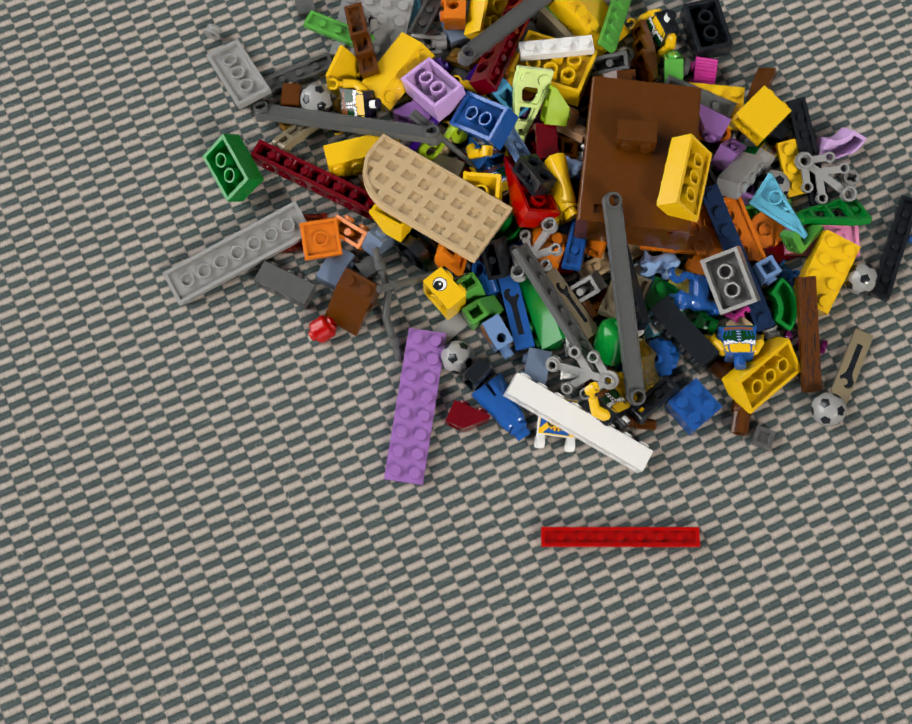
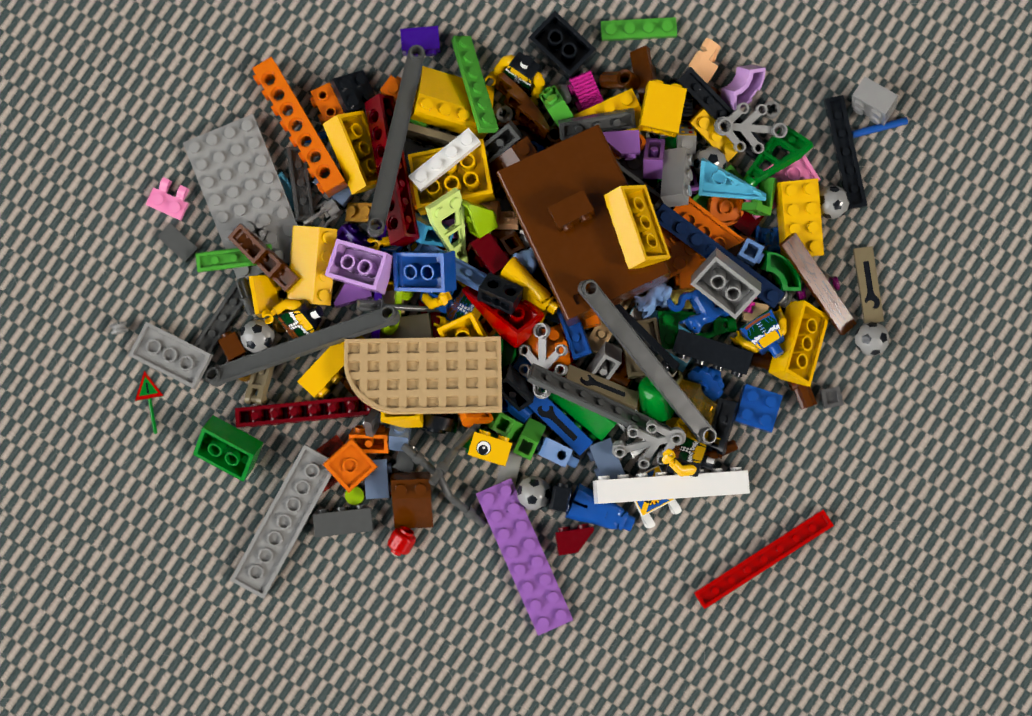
camera: 30 degrees left, 10 degrees up
none -> piece [135,371,163,434]
none -> dark grey axle [236,277,255,315]
none -> lime tile [345,486,365,505]
none -> flat silver plate [363,409,381,437]
none -> reddish brown piece [599,69,640,90]
none -> bright green plate [600,17,677,41]
none -> light nougat plate [688,38,721,101]

